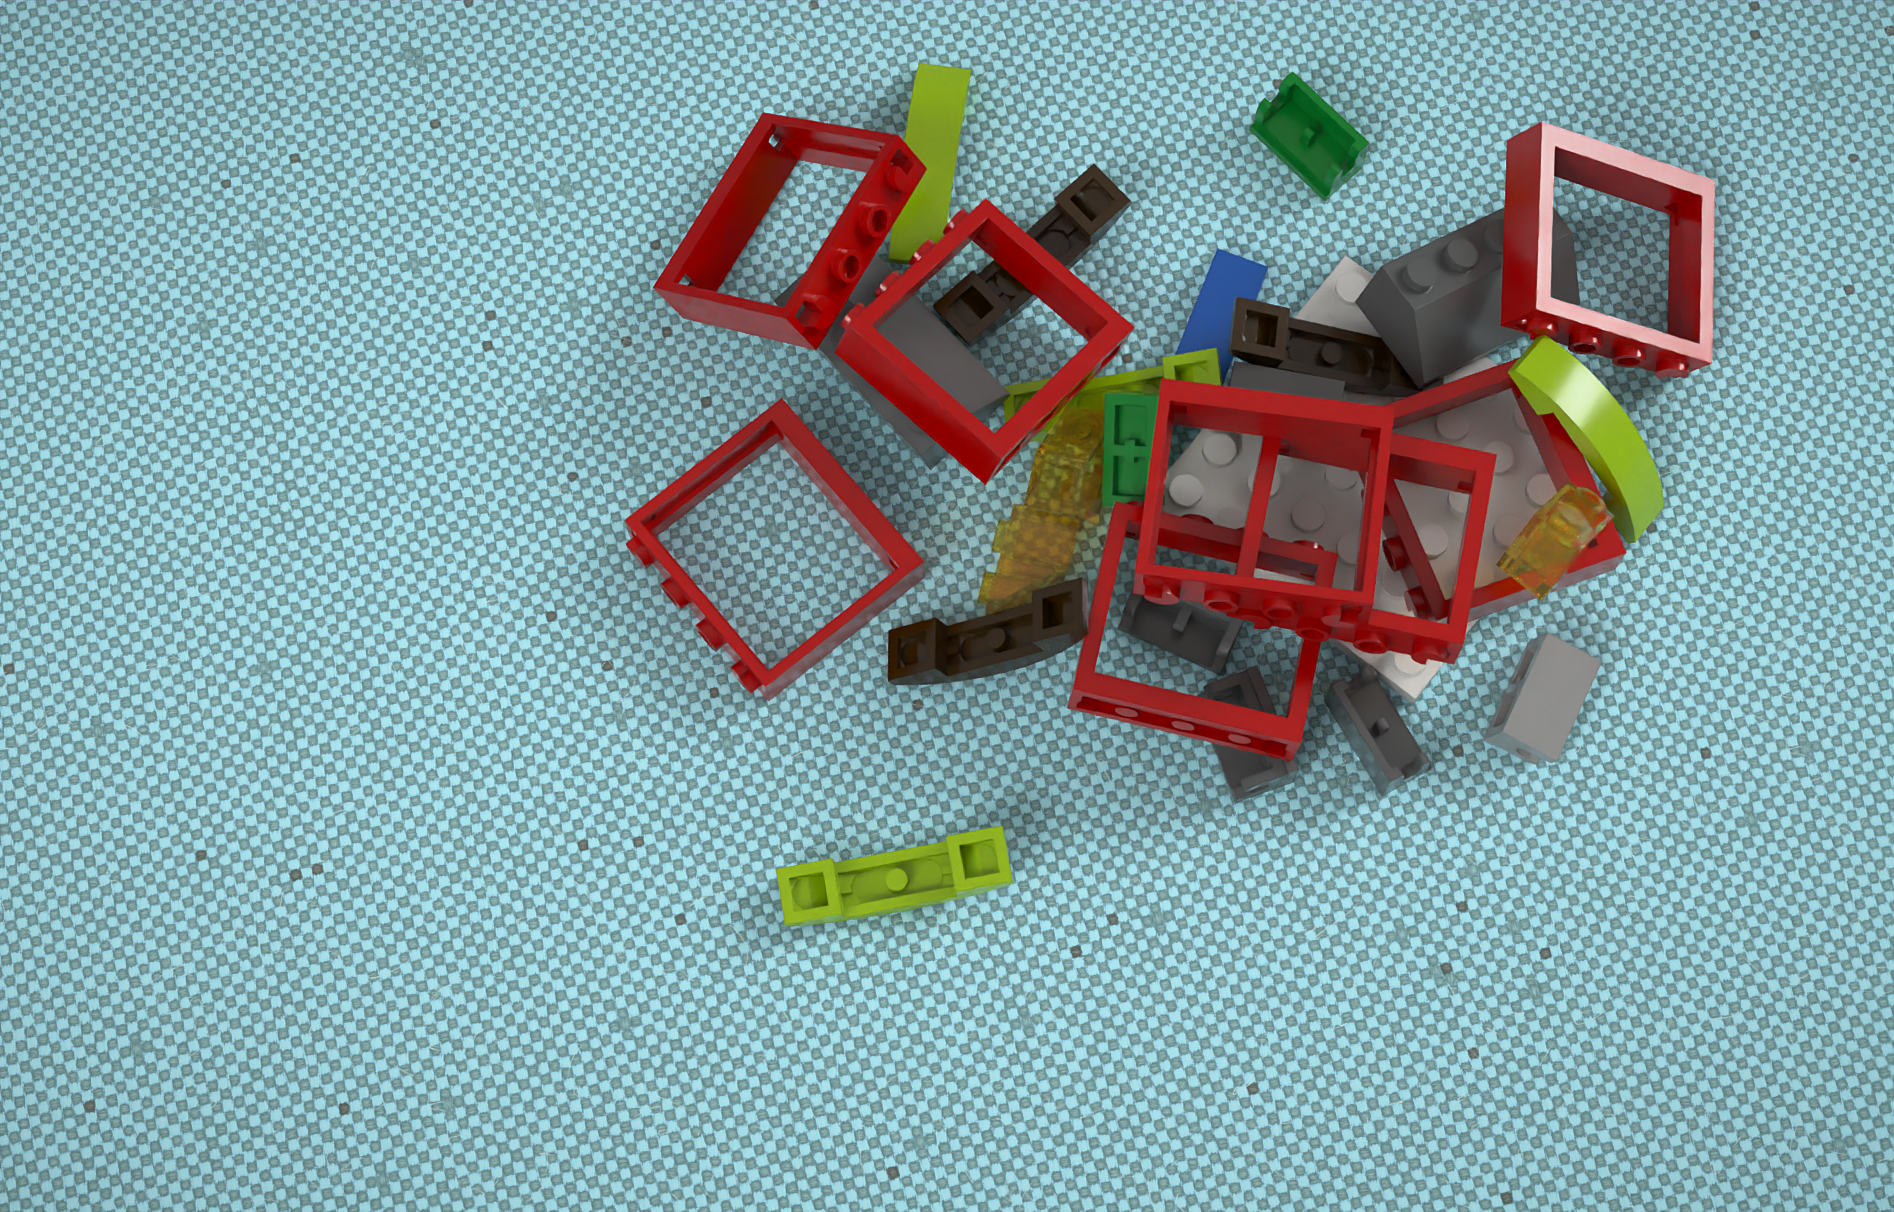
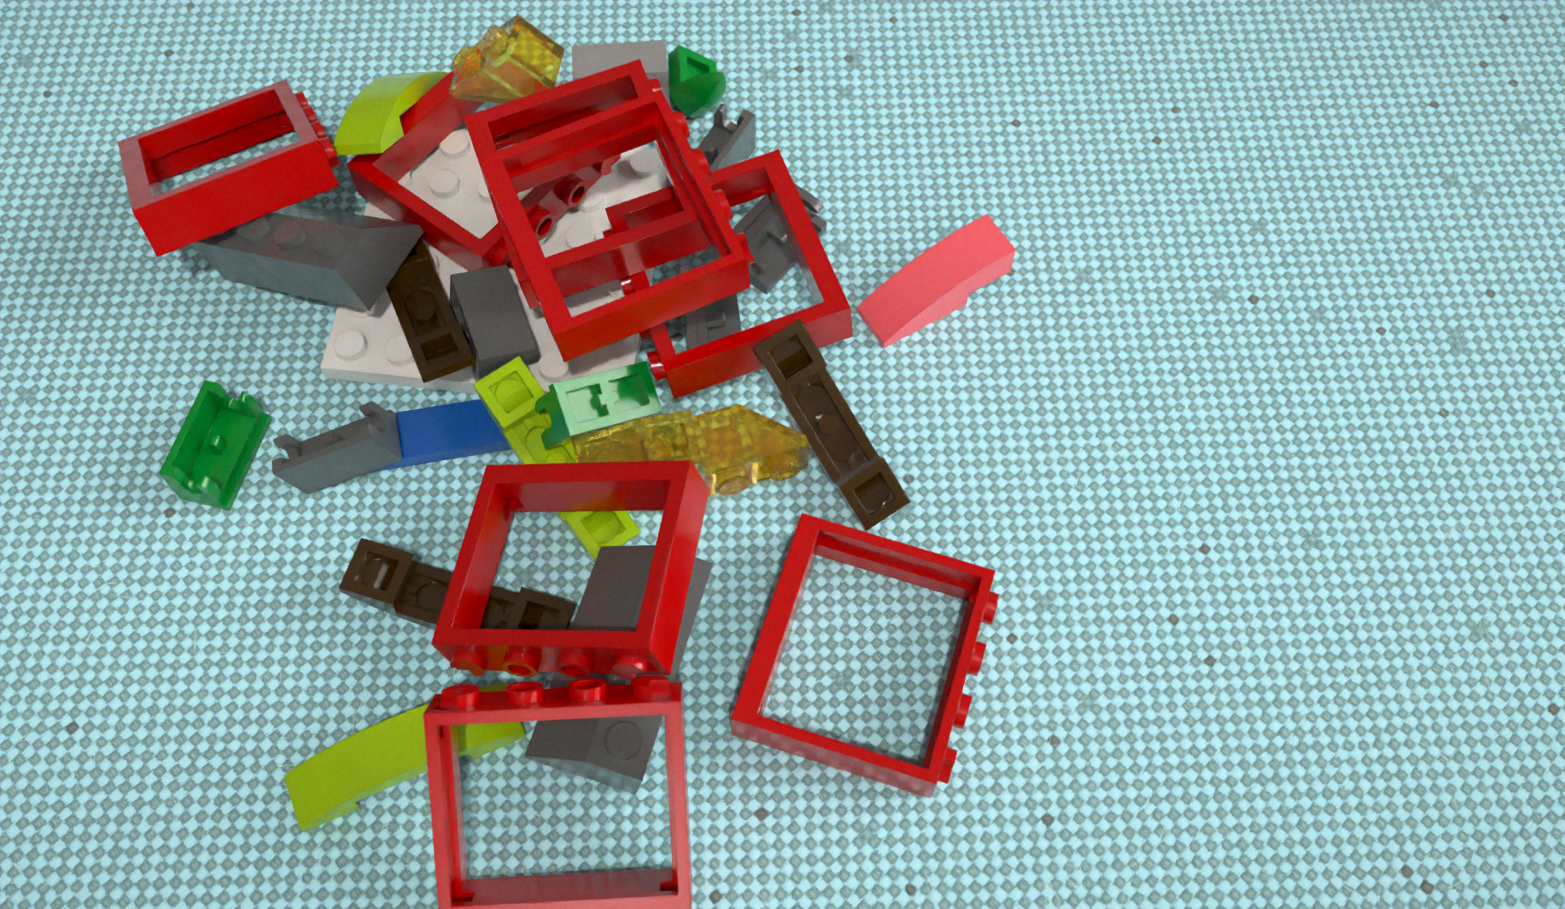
camera: 125 degrees left, 10 degrees down
lime slope [776,825,1014,927] -> none
none -> dark grey hinge [272,402,402,495]
none -> green plate [668,45,726,117]
none -> coral slope [856,214,1016,348]

